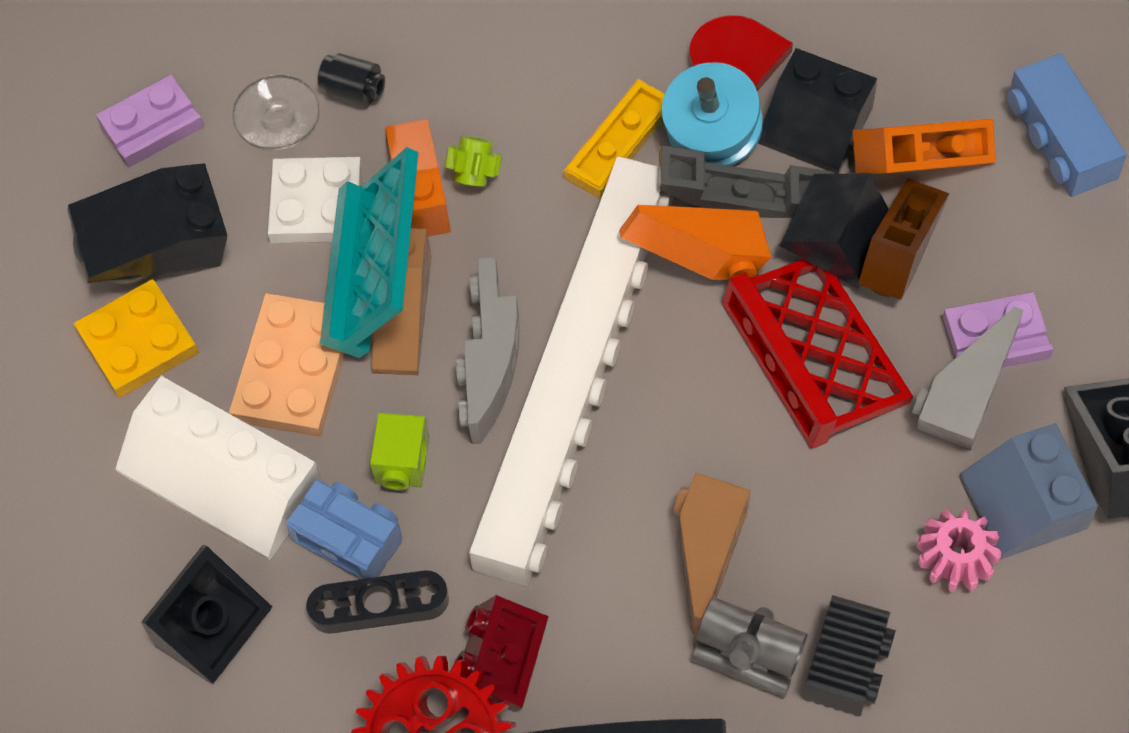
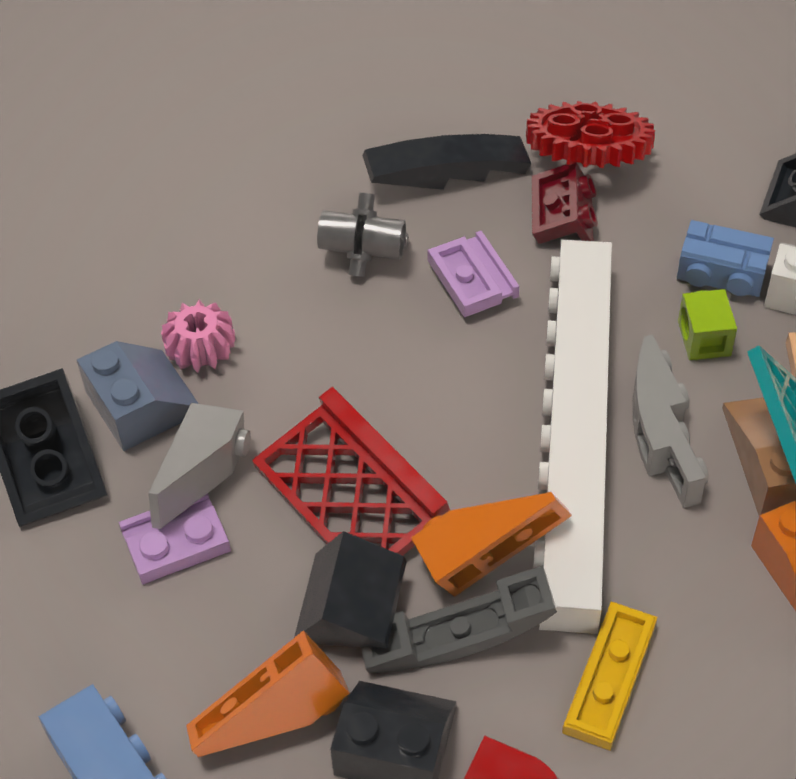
camera: 165 degrees right, 10 degrees down
black beam [306,570,449,634] -> none
lime gear [445,136,502,186] -> none
medium azure wheel [662,63,763,166] -> none
medium nougat slope [673,472,751,635] -> none
black brick [803,595,896,716] -> none
reddish brown slope [858,178,949,300] -> none
none -> lavender plate [427,230,519,318]

